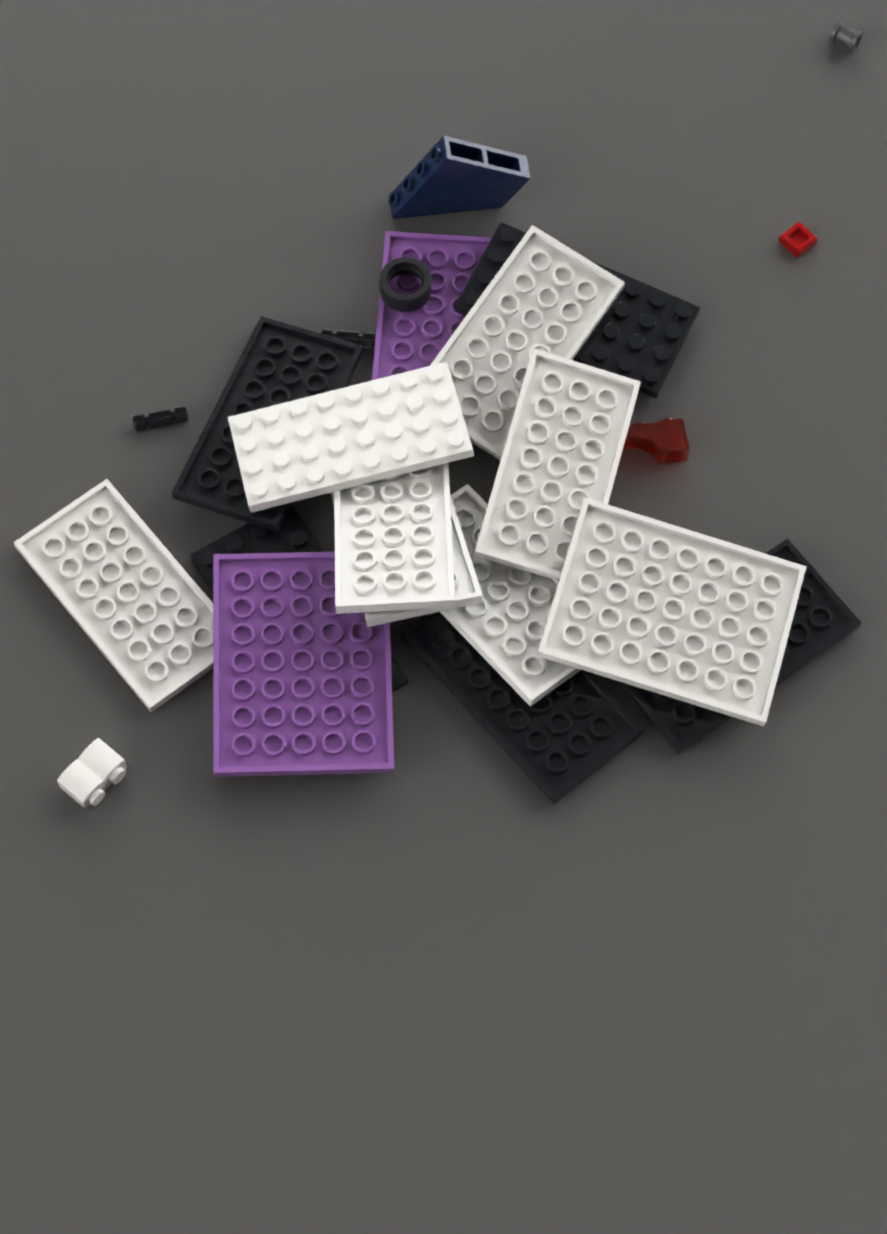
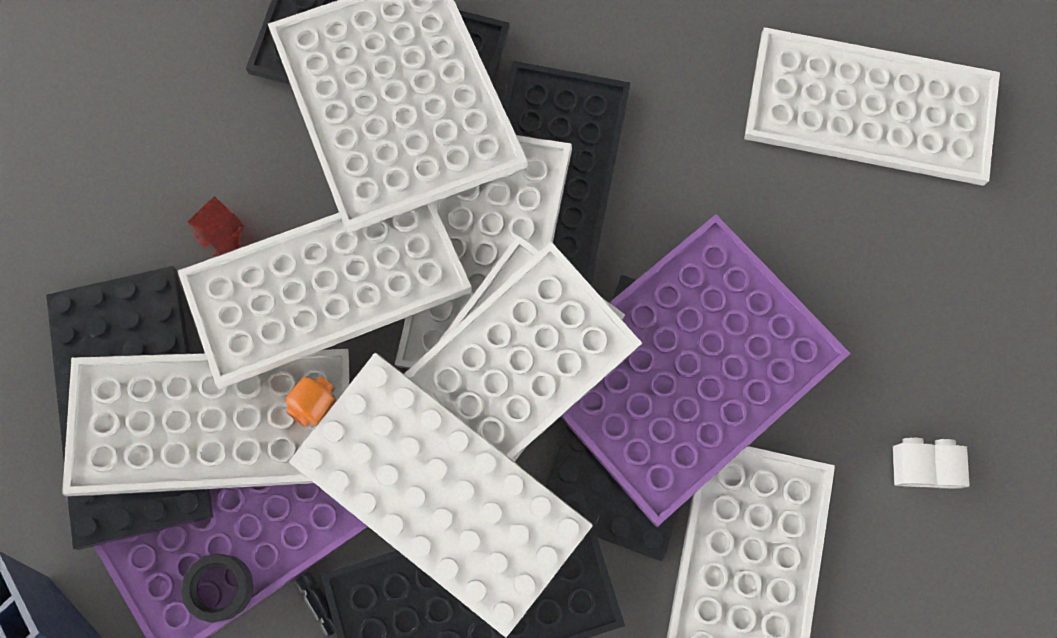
camera: 130 degrees left, 10 degrees up
none -> orange head [285,376,337,428]
none -> white plate [744,27,1000,186]

